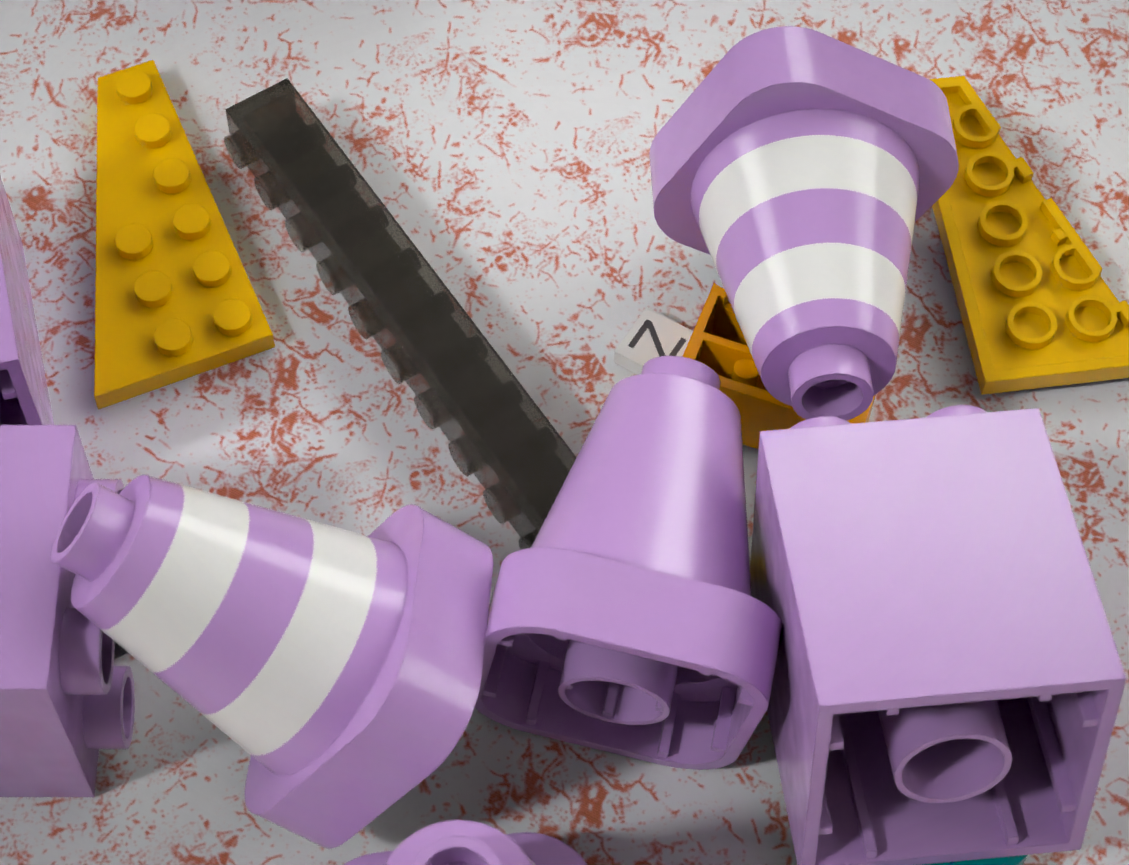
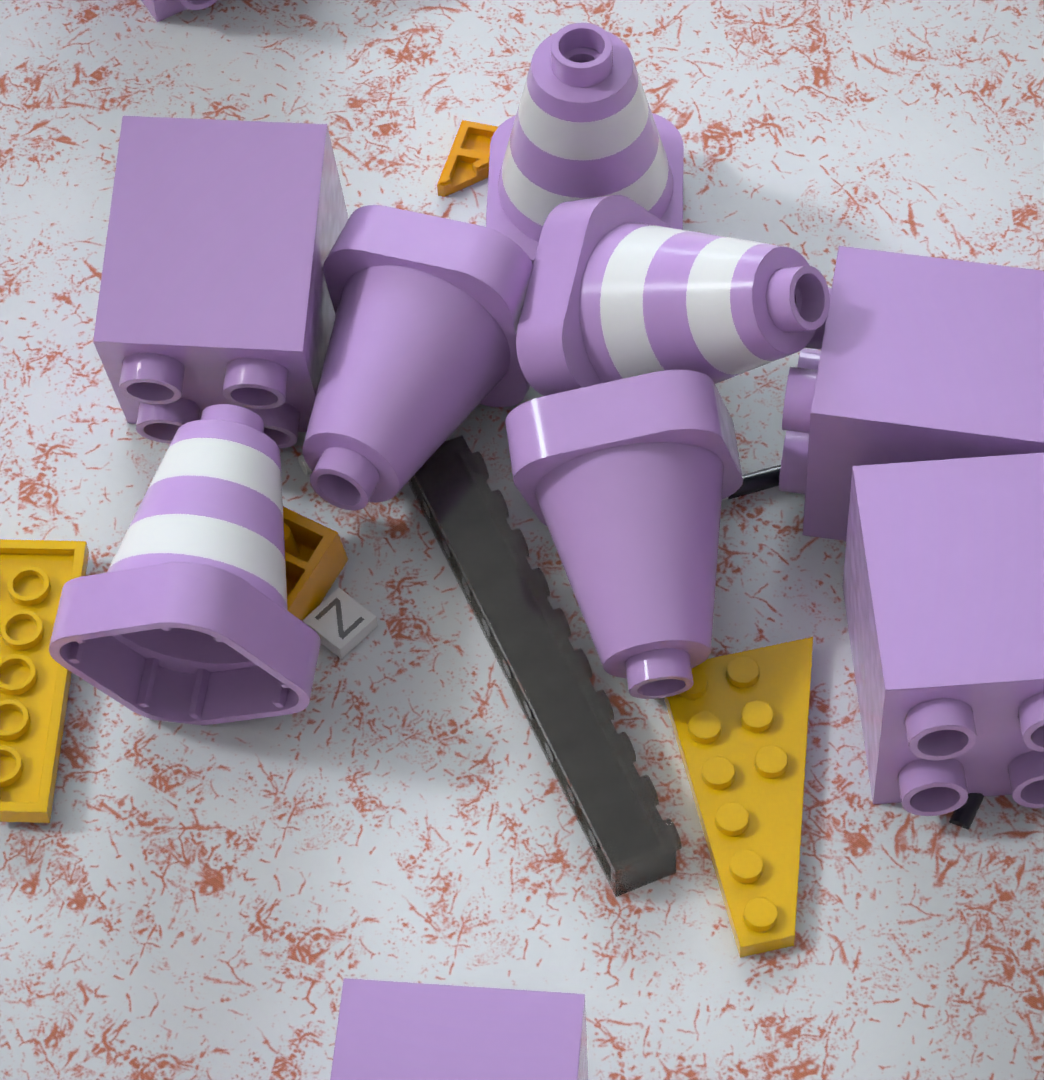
camera: 165 degrees left, 5 degrees down
none -> lavender cone [505,370,743,699]

